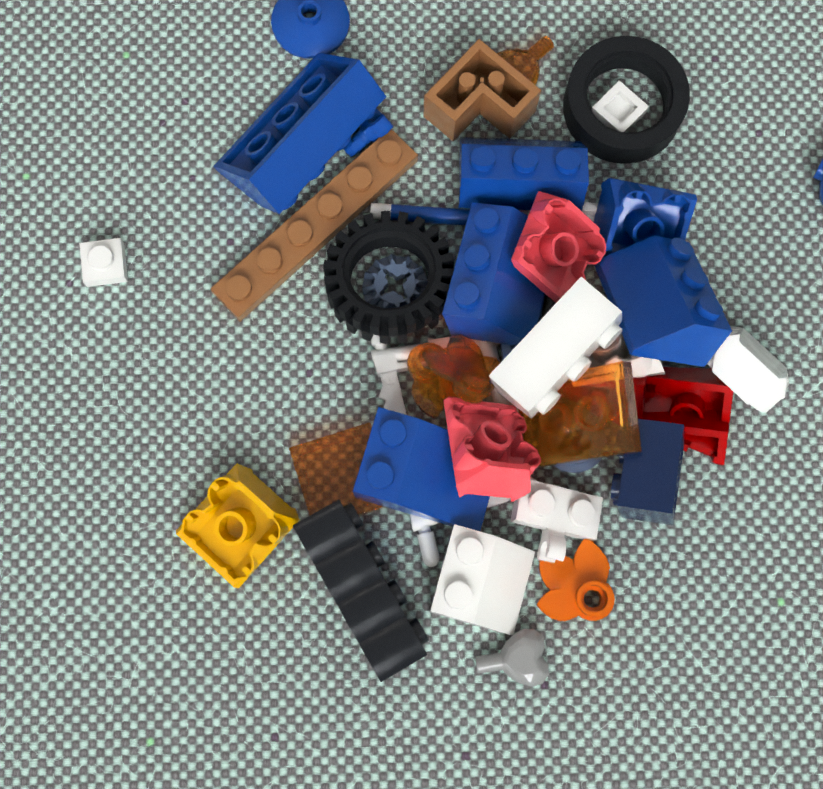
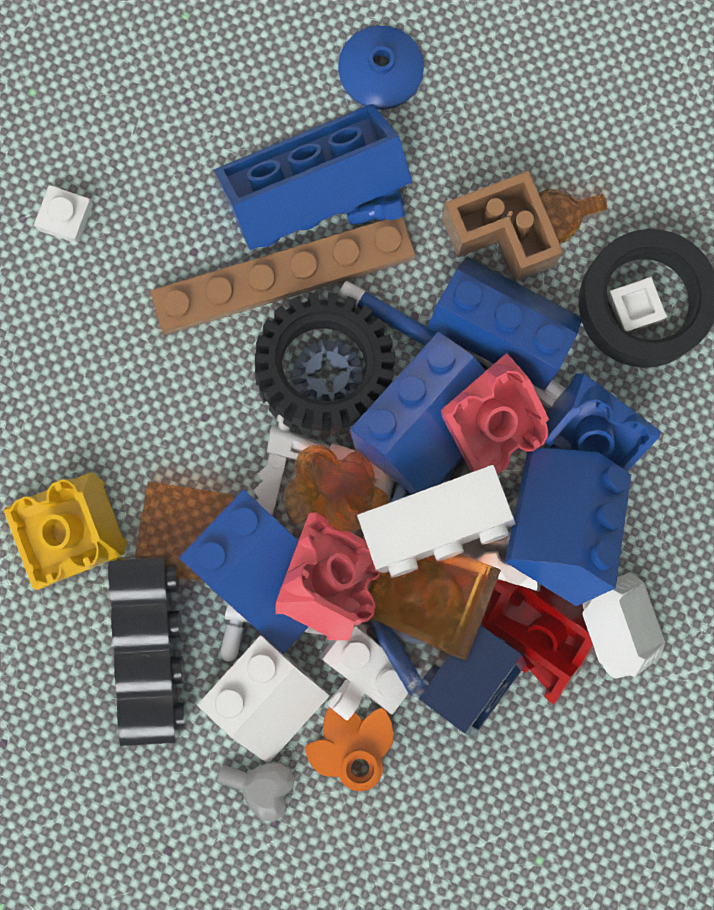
camera: 25 degrees right, 5 degrees up
none -> blue piece [369,617,427,697]

